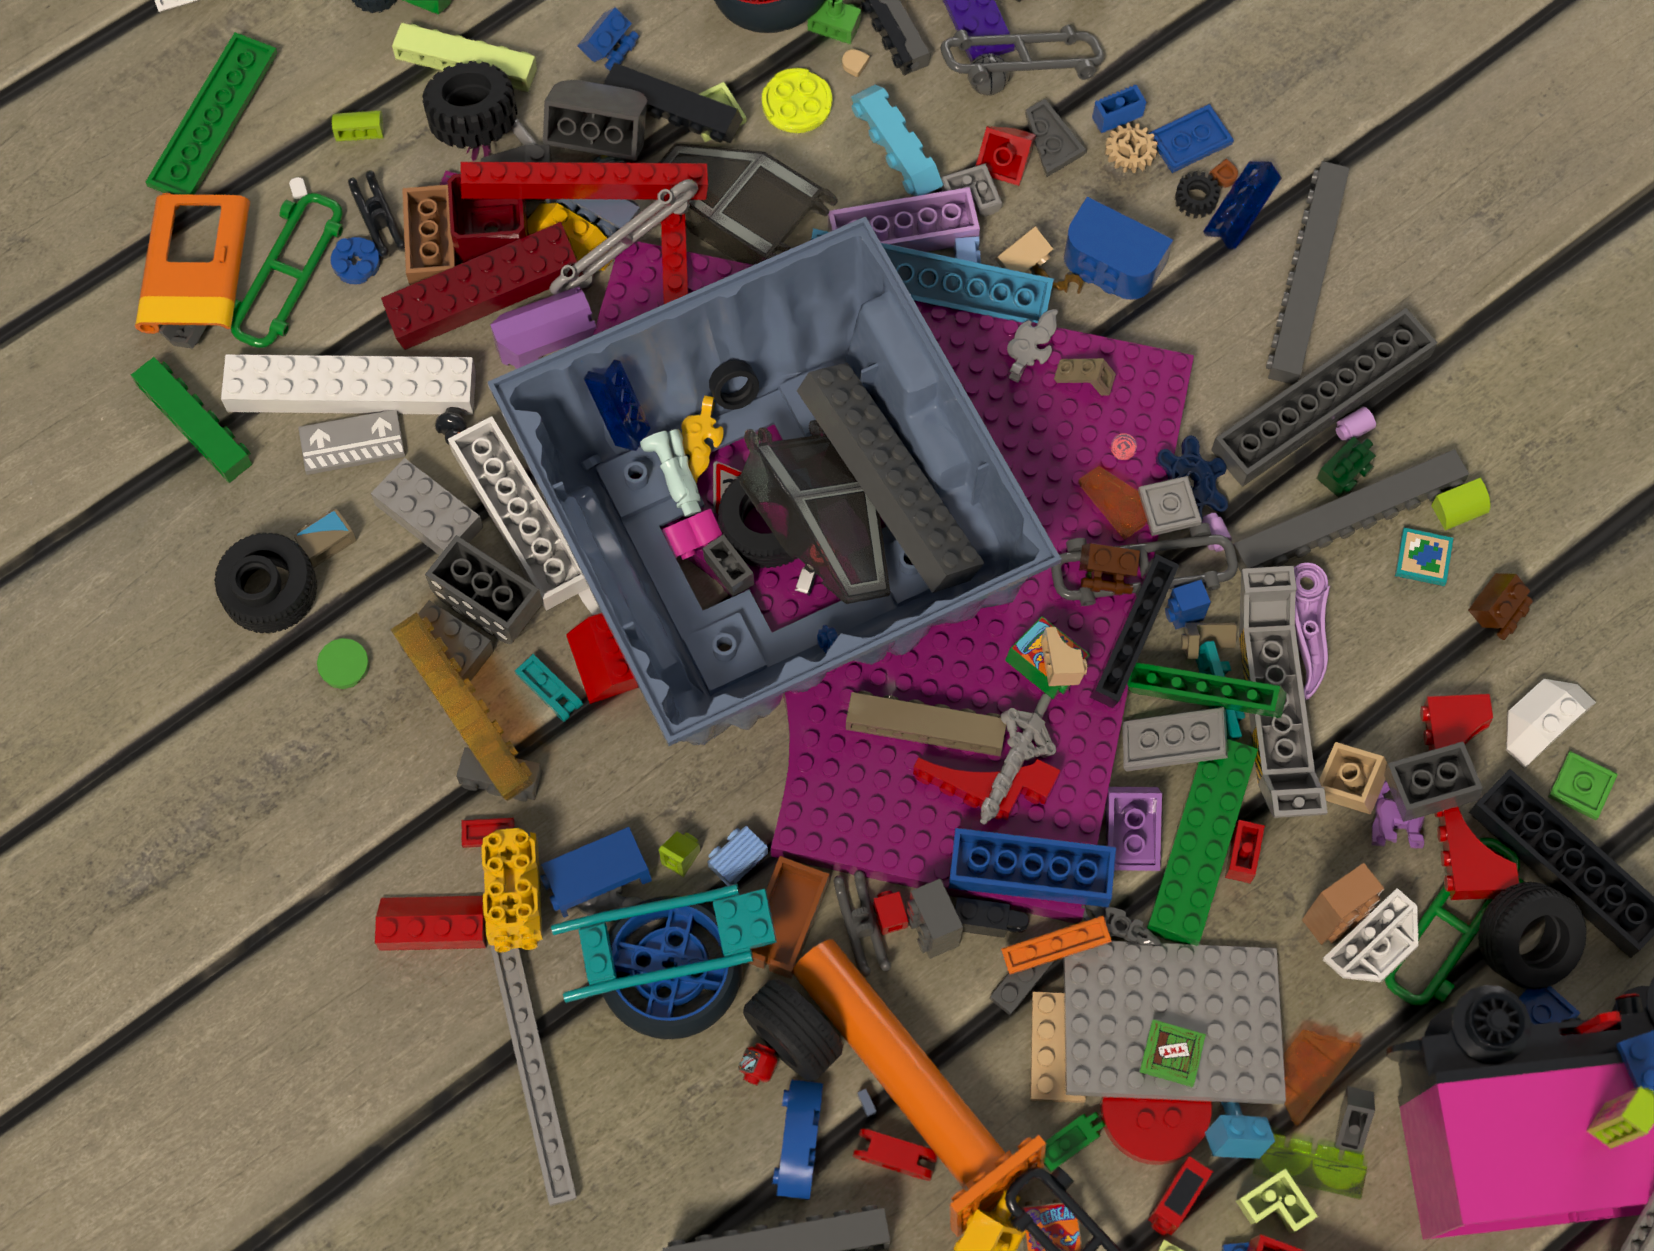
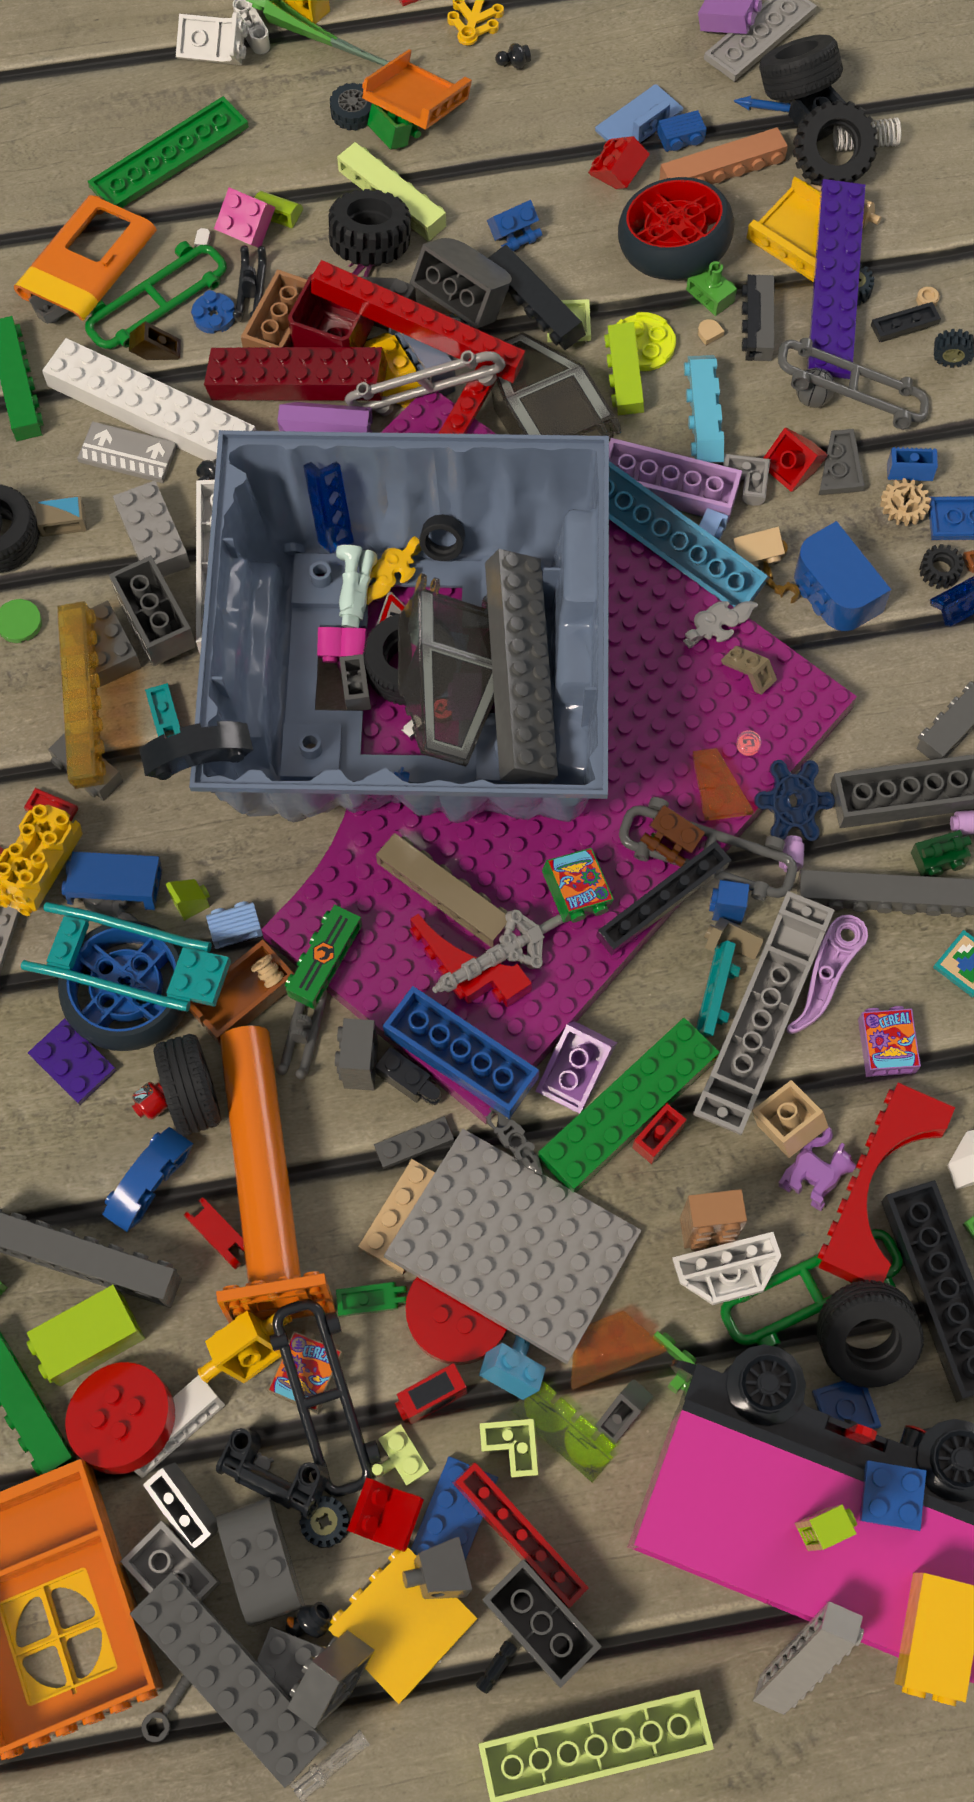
camera: 30 degrees right, 0 degrees up
light grey piece [511,118,538,145] -> none
sand blue piece [857,1089,876,1117] -> none
red brick [873,891,909,935] -> none
orange tile [1001,916,1112,975] -> none
tan arch [1041,627,1087,686] -> none
light grey tile [1122,707,1228,772] -> none
green brick [1127,662,1287,718] -> none
light grey tile [1138,476,1202,536] -> none
bright green tile [1139,1019,1206,1087] -> none
dark grey brick [1384,742,1483,822] -> none
none -> dark purple plate [28,1018,117,1105]
none -> dark brown slope [129,321,181,360]
none -> black brick [139,721,253,780]
none -> brick [214,187,275,248]
none -> tan bush [251,954,284,988]
none -> green brick [285,904,362,1010]
none -> lime brick [604,322,644,416]
none -> bright green bracket [652,1331,696,1394]
none -> brick [858,1006,921,1077]

